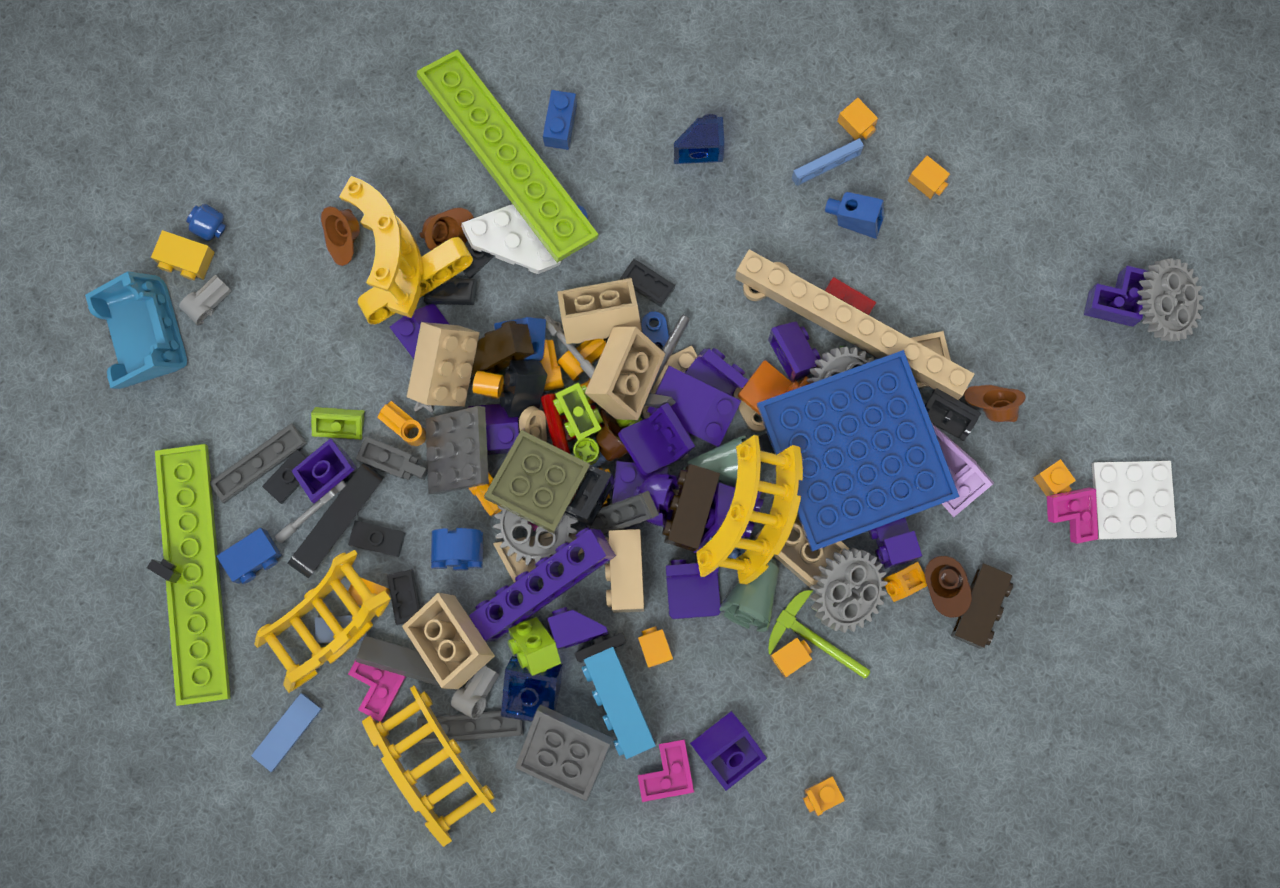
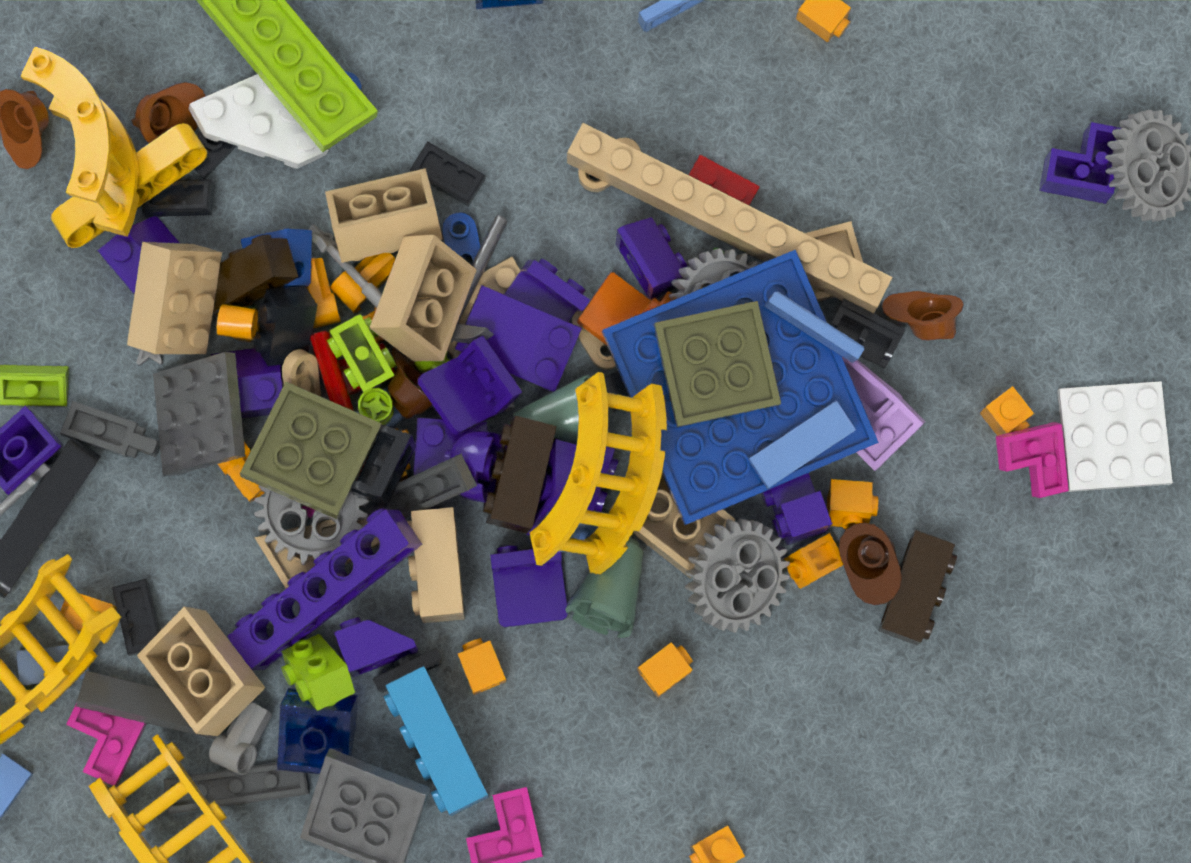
camera: 15 degrees left, 0 degrees up
black plate [348,520,405,557] -> none
light orange piece [377,401,426,446] -> none
blue brick [431,528,483,571] -> none
dark purple slope [690,711,767,791] -> none
lime piece [768,590,870,679] -> none
blue torso [825,192,884,239] -> none
none -> olive plate [653,301,781,428]
none -> medium blue tile [748,401,856,489]
none -> medium blue tile [764,291,864,363]
none -> light orange brick [827,479,878,530]

